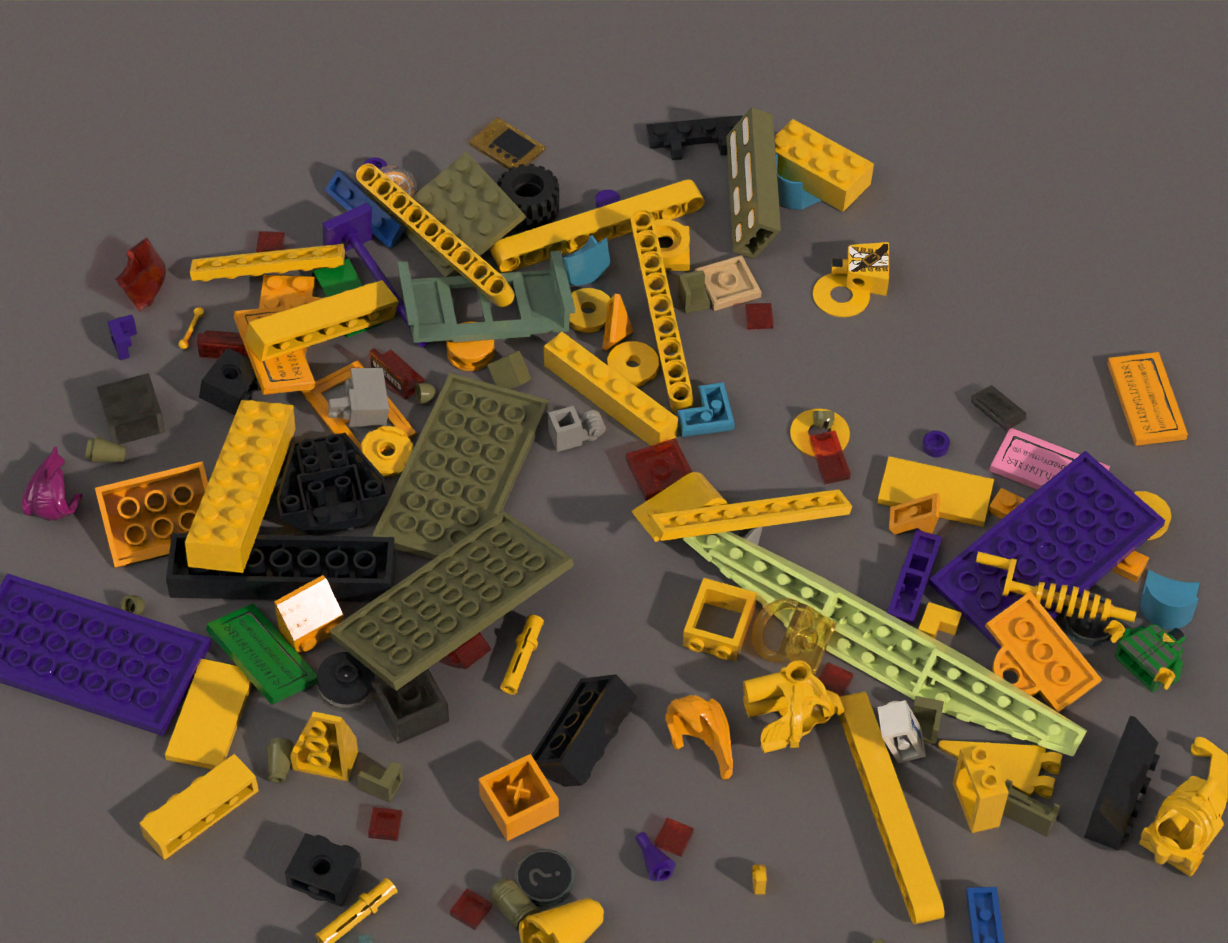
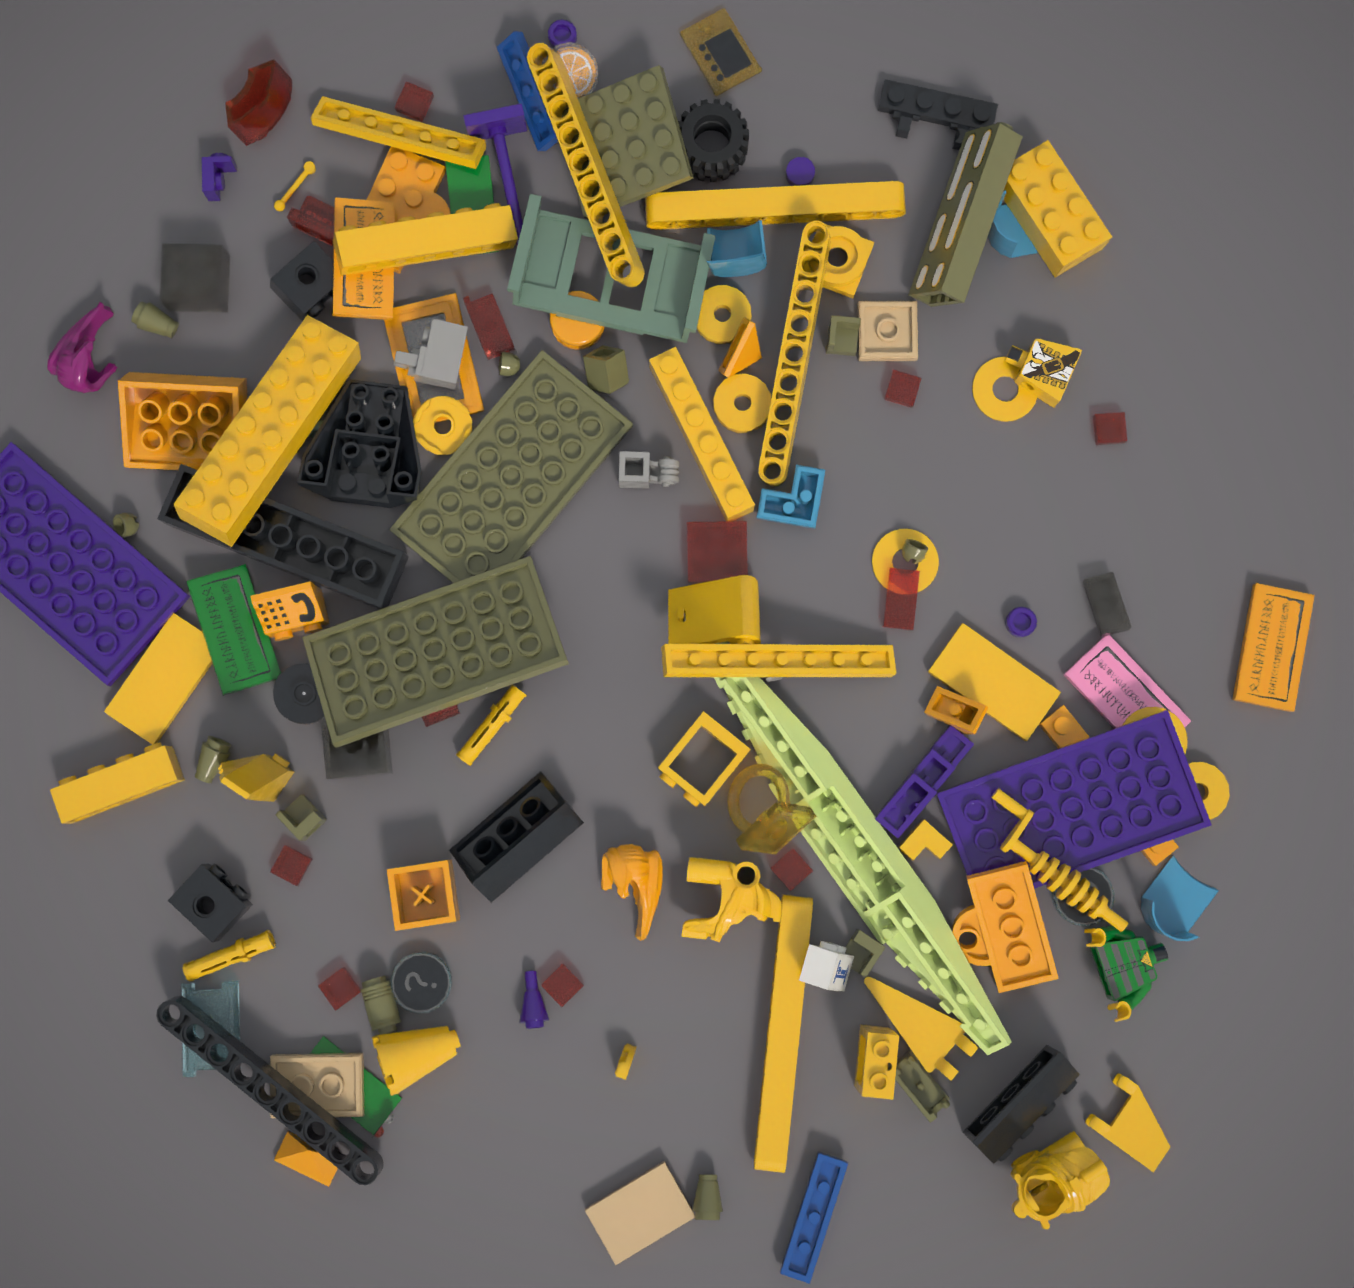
camera: 20 degrees right, 30 degrees up
none -> clear red tile [1093,412,1127,445]

